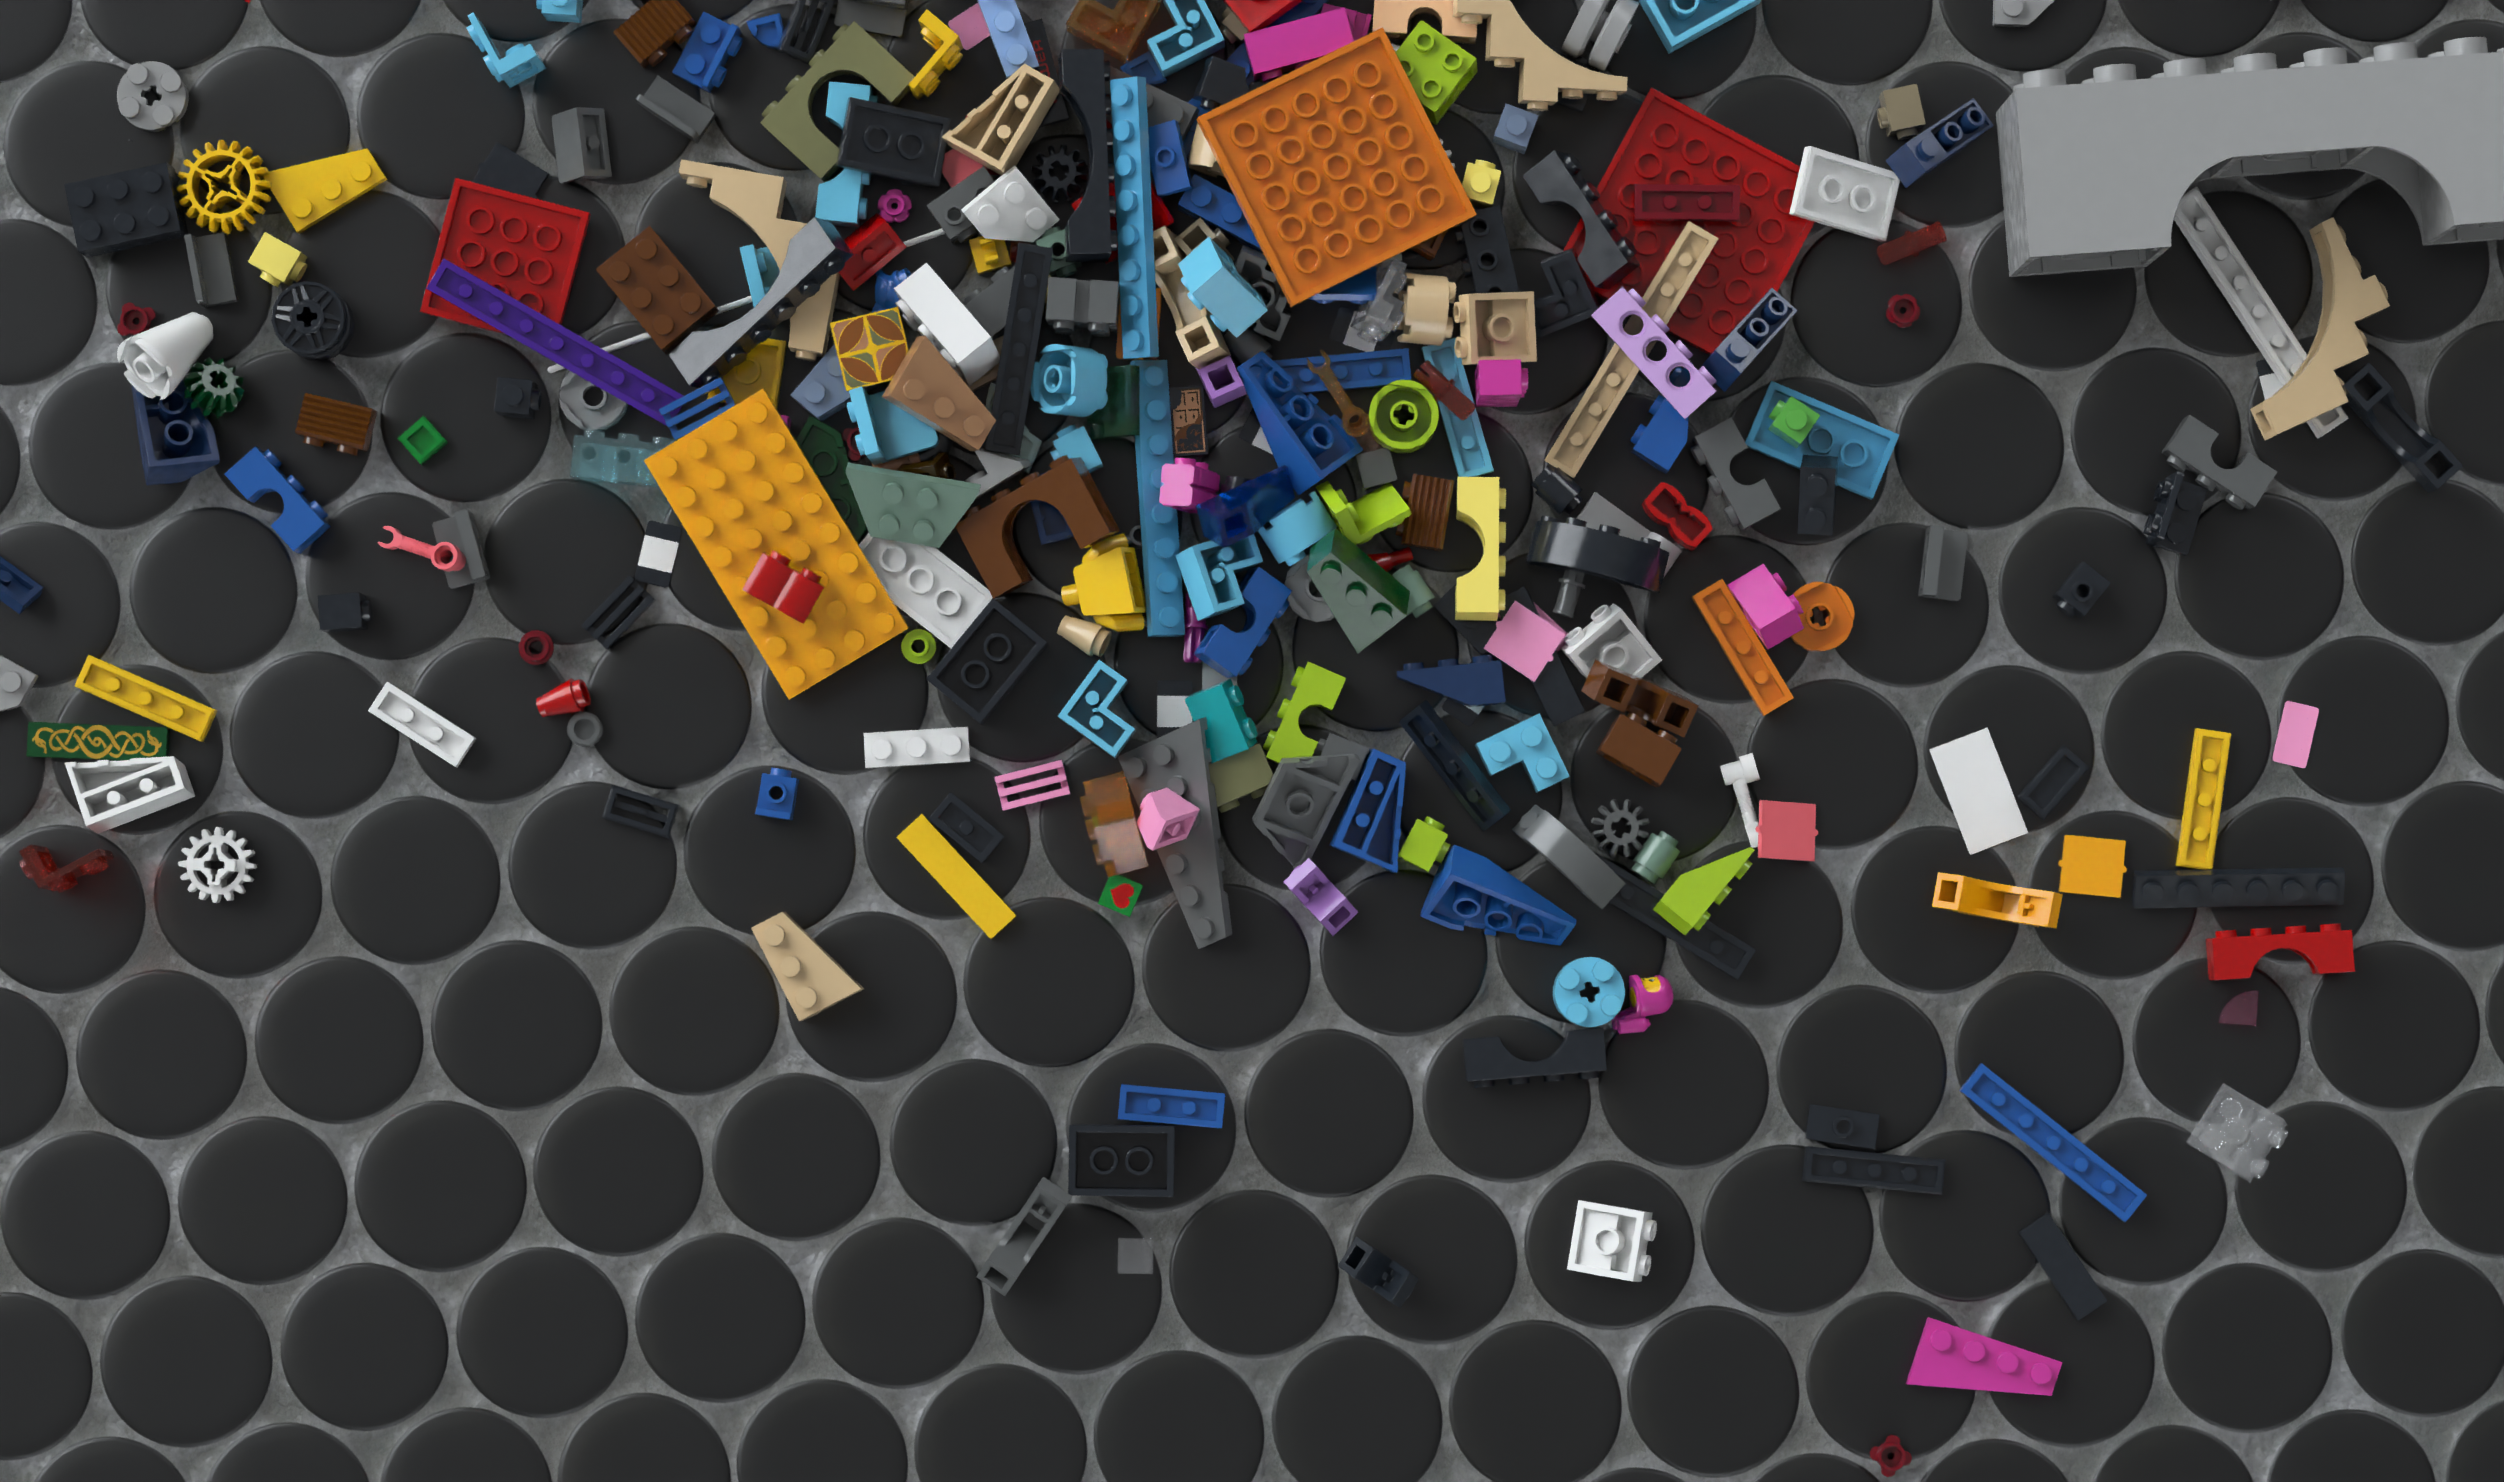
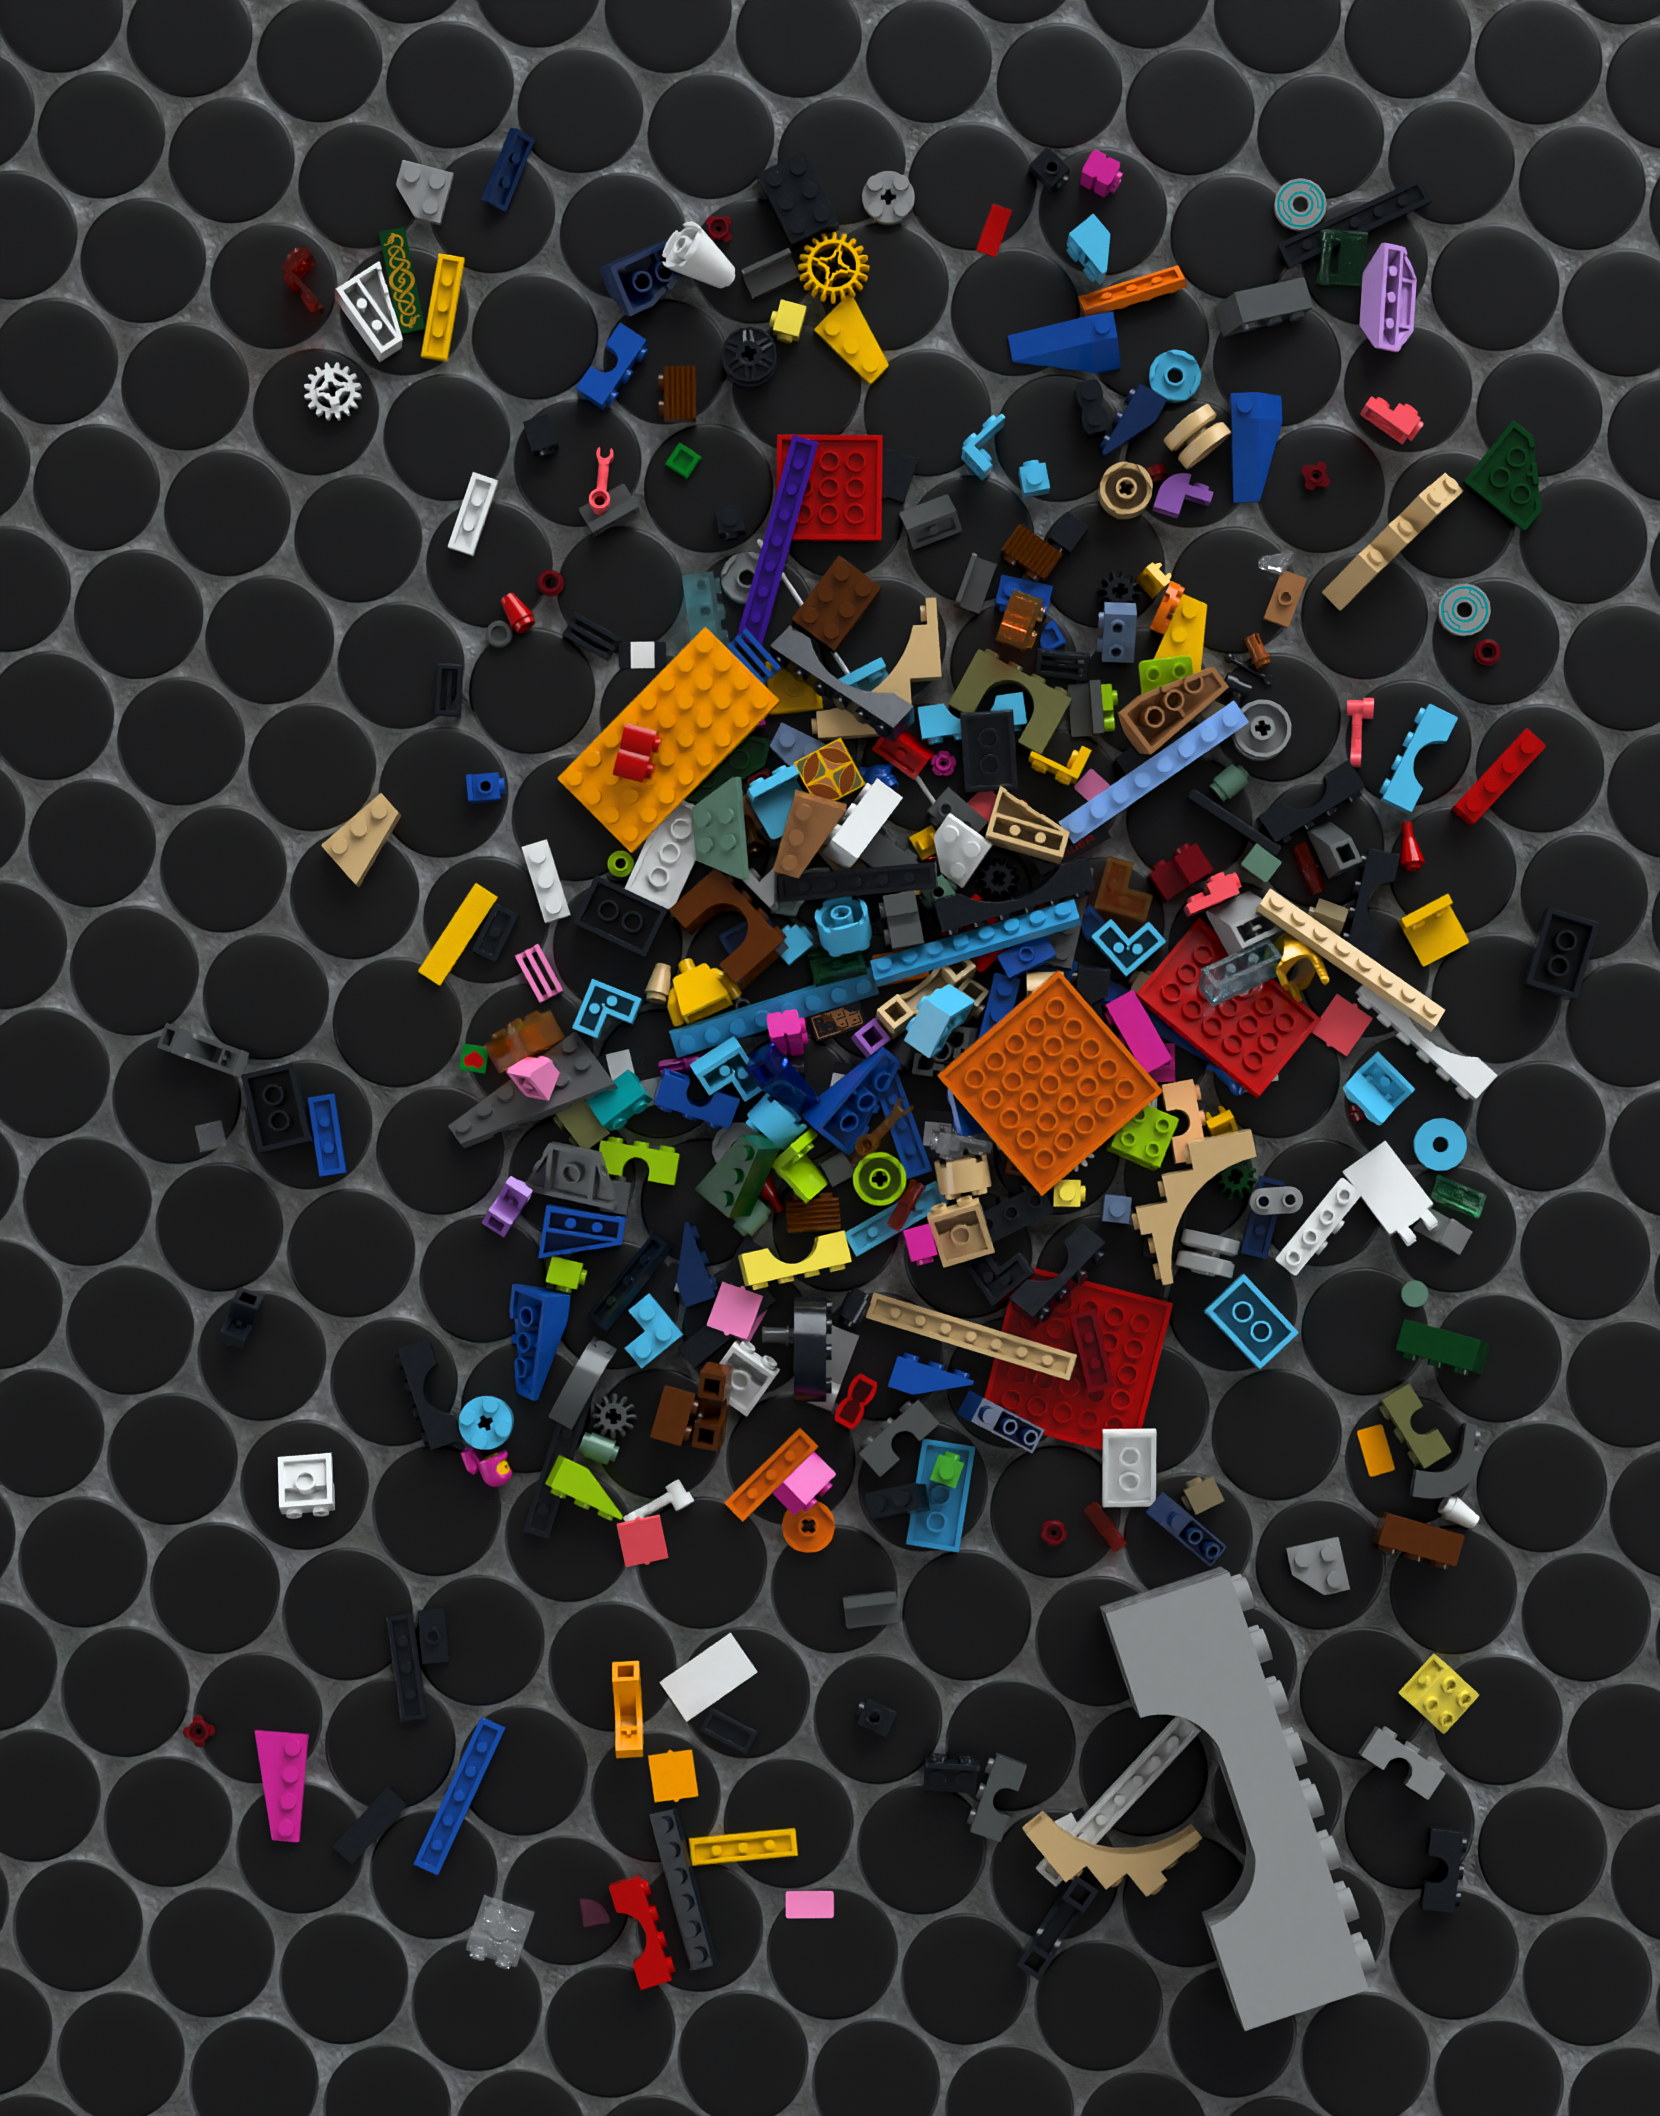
camera: 75 degrees right, 0 degrees up
dark green gear [183,357,244,418] -> none
lavender brick [1591,287,1717,419] -> none
none -> clear orange brick [995,589,1046,653]

